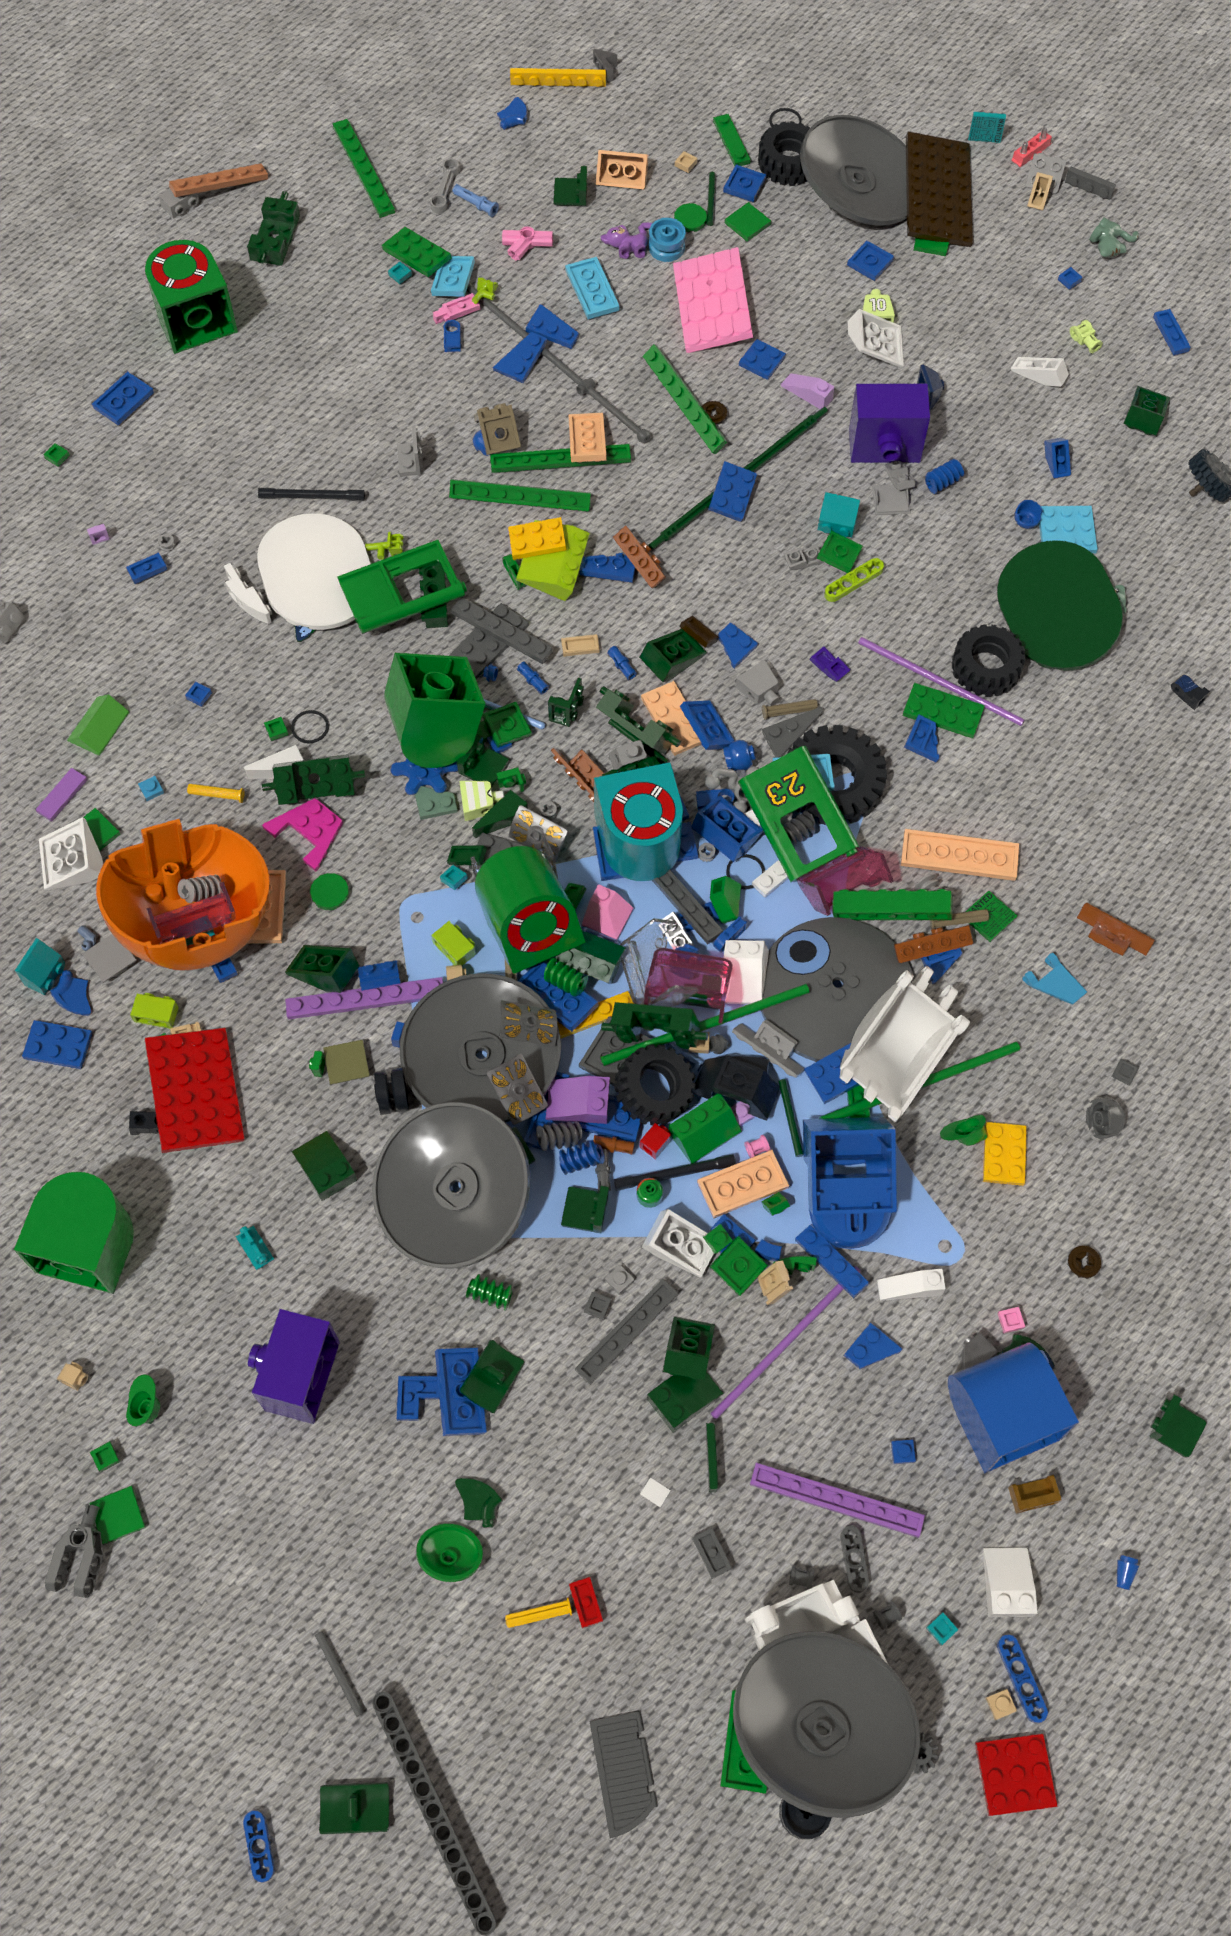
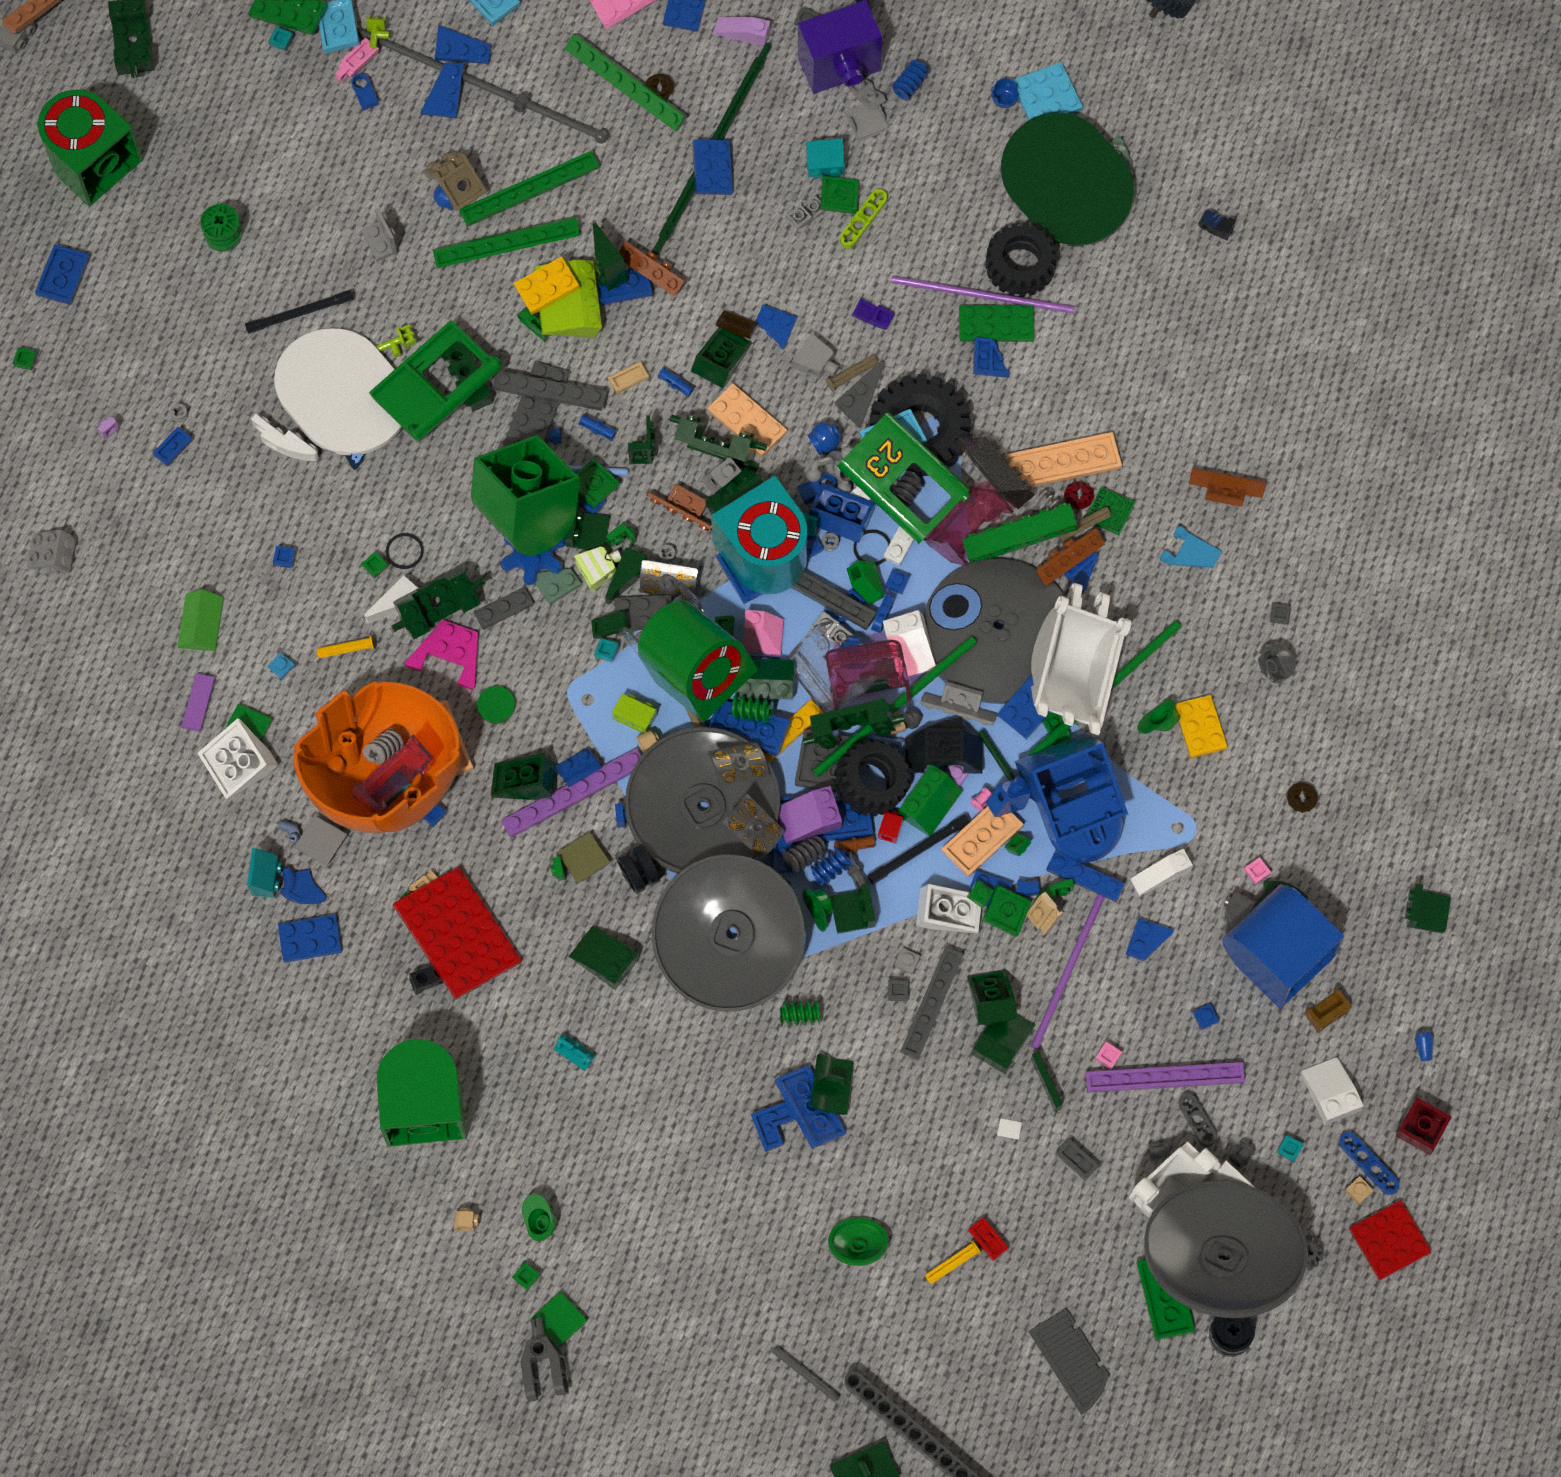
camera: 20 degrees left, 5 degrees up
lime brick [130,993,179,1029] -> none
dark purple brick [248,1309,340,1424] -> none
dark green arm [455,1478,503,1528] -> none
light nougat plate [569,413,606,463] -> none
green head [636,1178,663,1208] -> none
blue plate [680,700,734,750] -> none
blue slope [1044,438,1071,478] -> none
none -> green wheel [200,204,243,252]
none -> dark grey plate [474,588,534,630]
none -> dark green slope [593,222,628,291]
none -> green piece [802,889,833,932]
none -> teal plate [803,513,819,536]
none -> blue plate [885,569,910,595]
none -> clear smoke slope [956,437,1035,509]
none -> blue torso [986,777,1031,817]
none -> dark red gear [1064,480,1094,510]
none -> bright pink plate [1095,1042,1123,1070]
none -> dark red brick [1395,1098,1452,1156]

